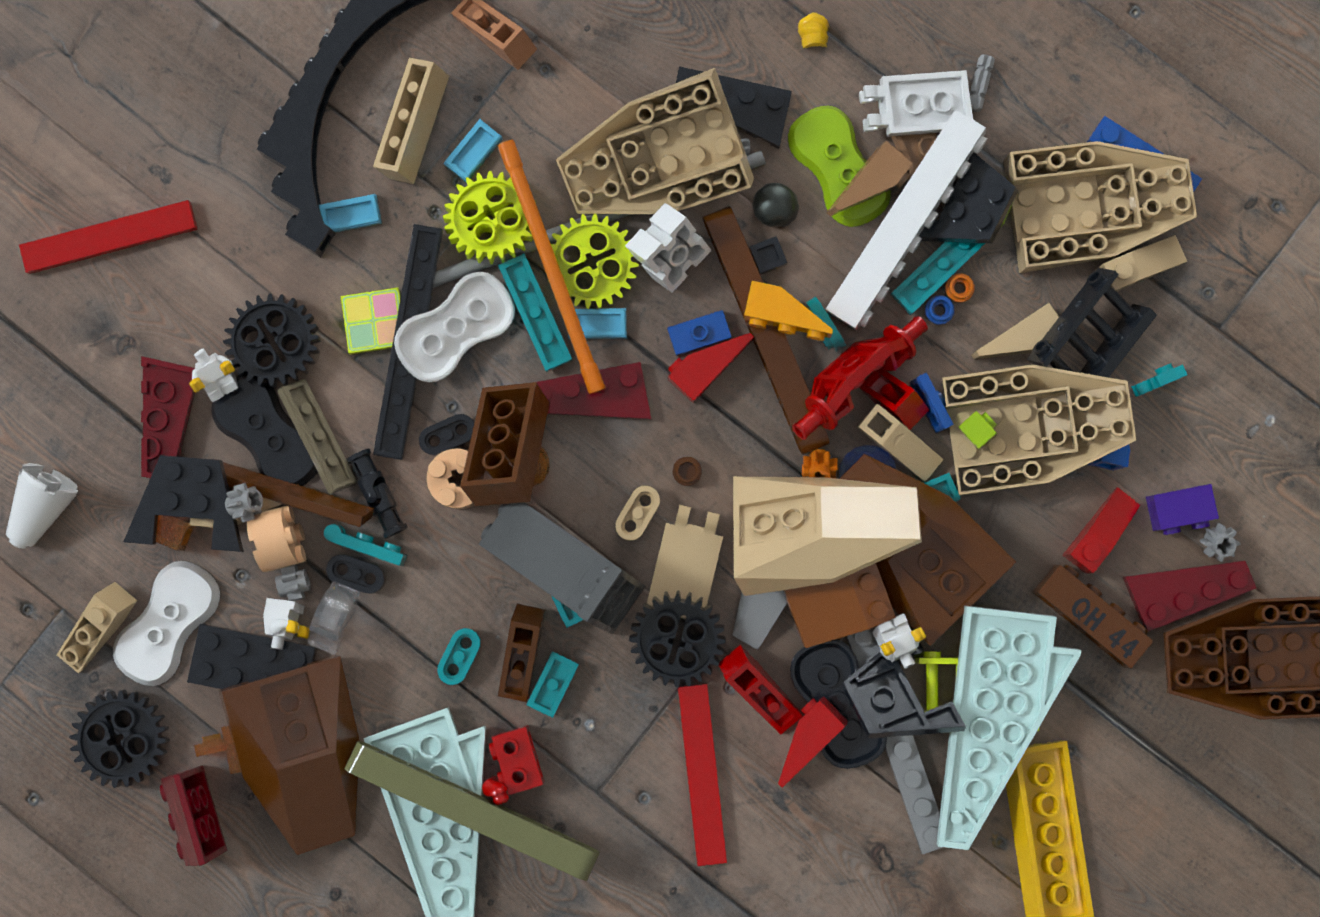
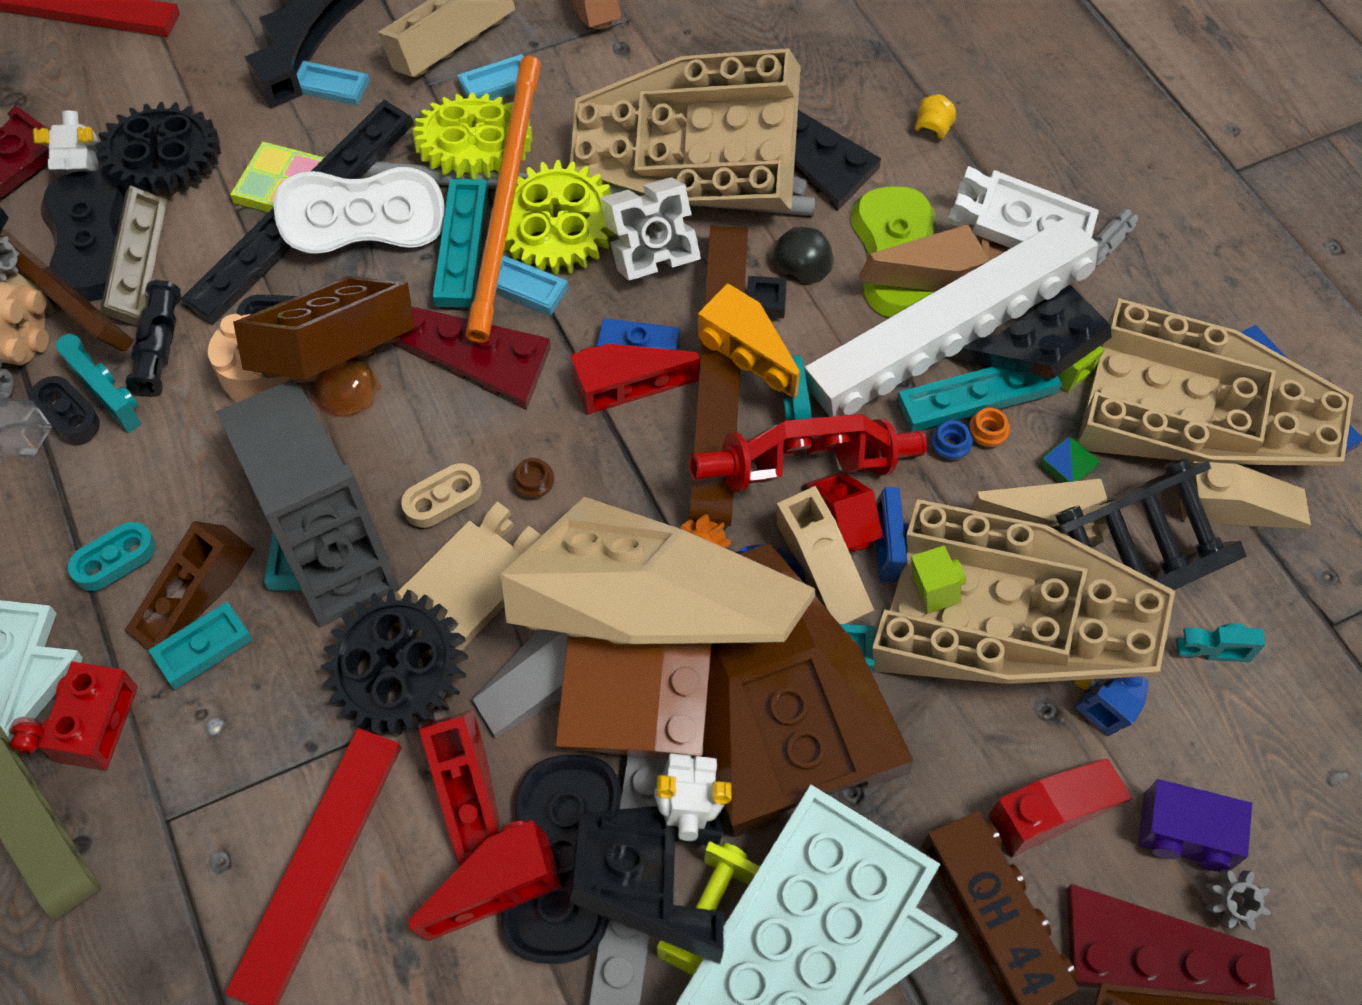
camera: 25 degrees right, 25 degrees down
none -> green tile [1039,435,1100,483]

